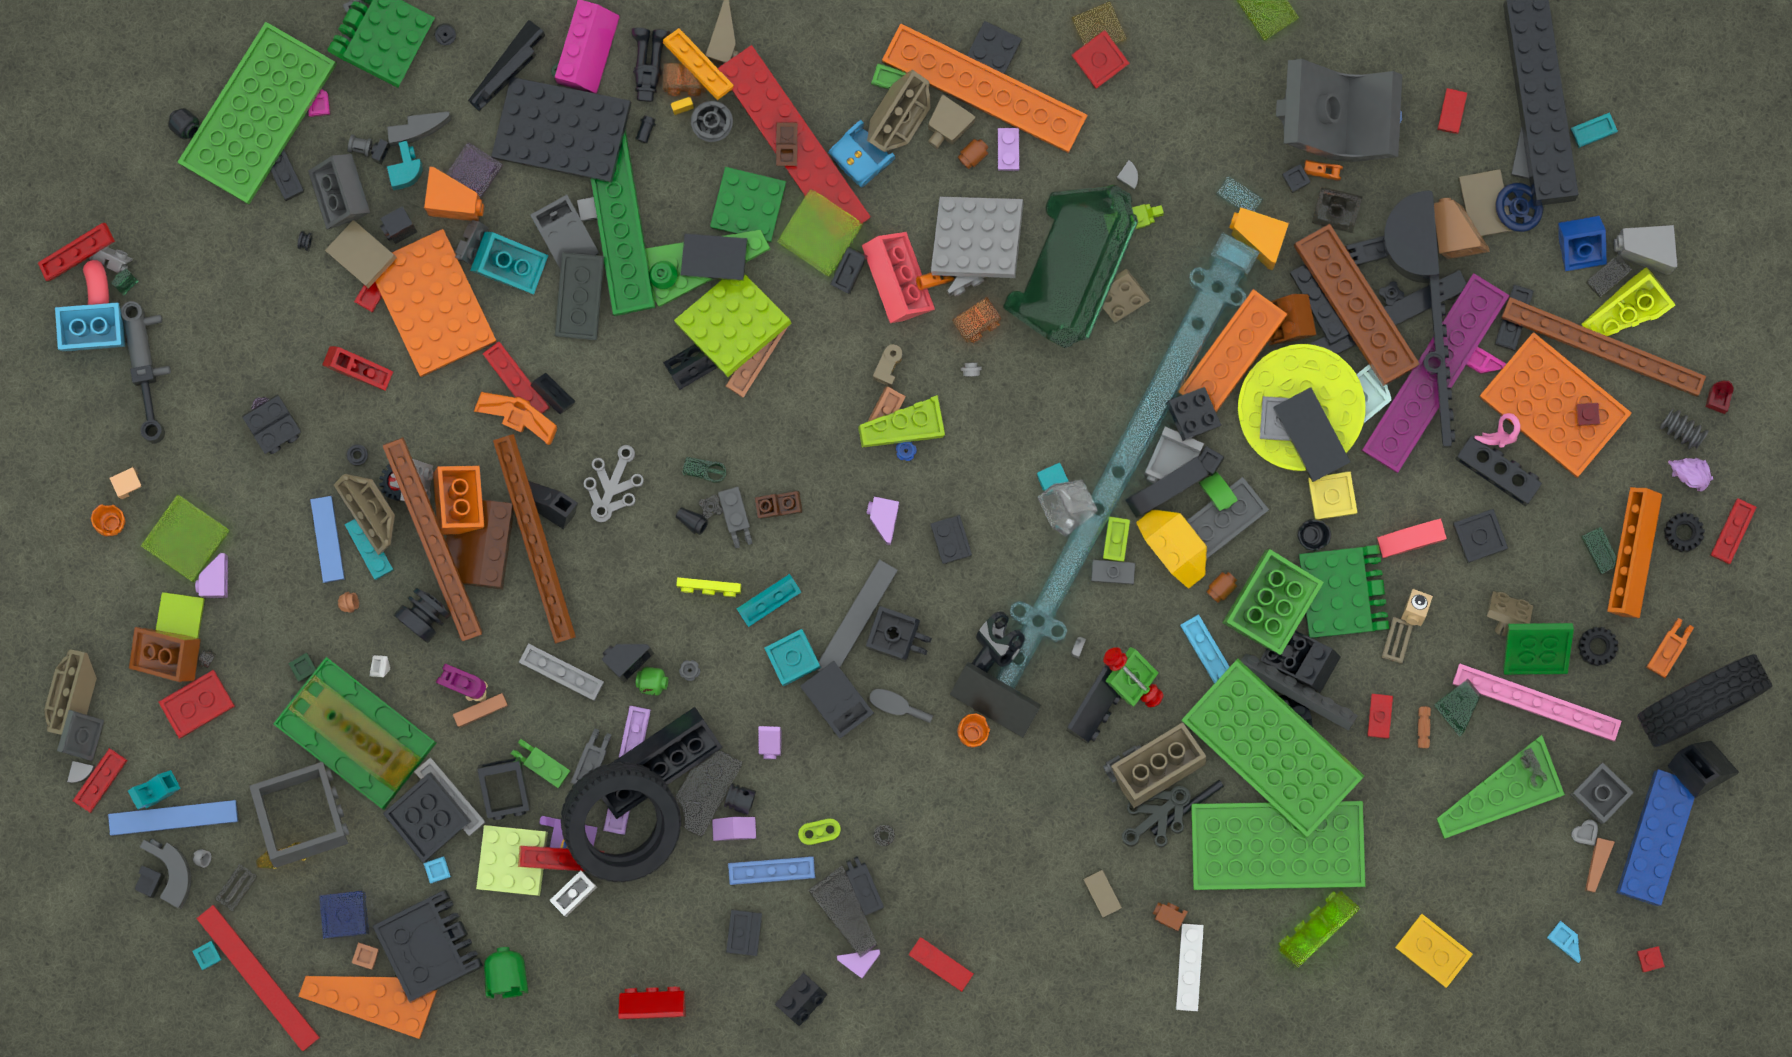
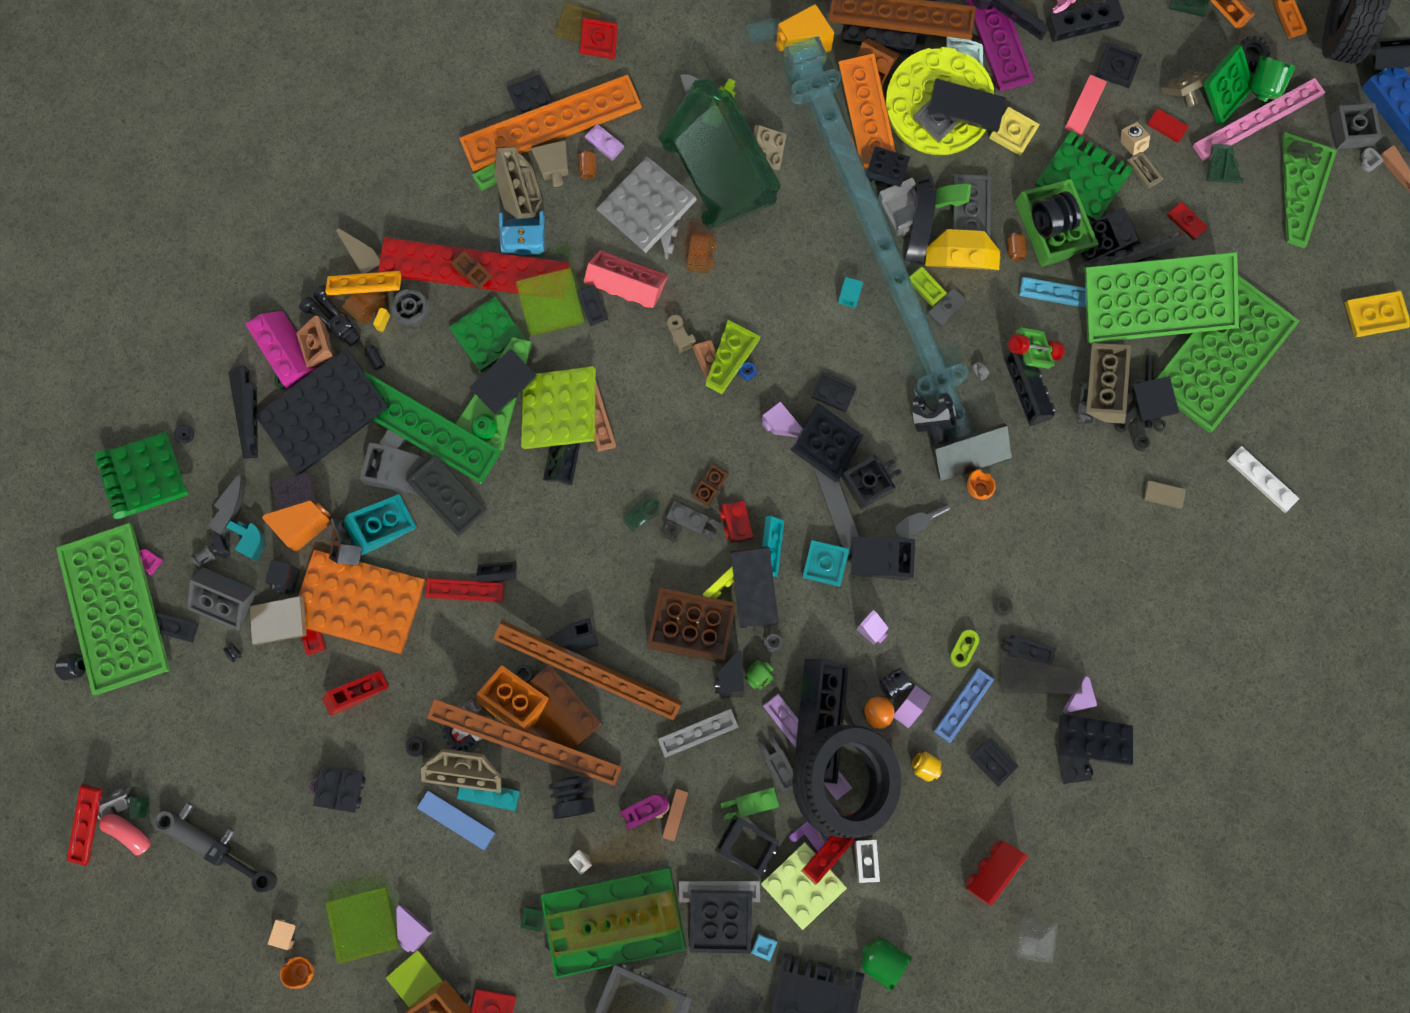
camera: 55 degrees left, 5 degrees down
medium azure slope [55,303,126,351] -> none
nougat plate [338,592,359,613] -> none
orange plate [474,392,557,445] -> none
light grey plant [584,445,644,522] -> none
black cone [676,507,708,535] -> none
red slope [909,937,973,992] -> none
orange bar [916,273,955,290] -> none
light grey plate [961,362,982,376] -> none
clear slope [1038,480,1098,536] -> none
dark orange brick [1153,902,1188,931] -> none
clear neon green slope [1277,891,1361,969] -> none
black hair [1297,519,1332,551] -> none
nougat axle [1418,707,1431,749] -> none
none -> nougat slope [296,316,335,367]
none -> black panel [329,540,362,566]
none -> black bush [515,665,533,683]
none -> reddish brown slope [647,588,736,664]
none -> red bracket [719,501,753,543]
none -> black tile [730,546,779,628]
none -> black plate [790,403,863,482]
none -> orange hair [864,696,894,729]
none -> yellow head [911,752,942,782]
none -> black wheel [1031,191,1081,239]
none -> black plate [1059,714,1133,766]
none -> black tile [1131,376,1179,422]
none -> red tile [1147,108,1189,143]
none -> green cylinder [1250,55,1296,102]

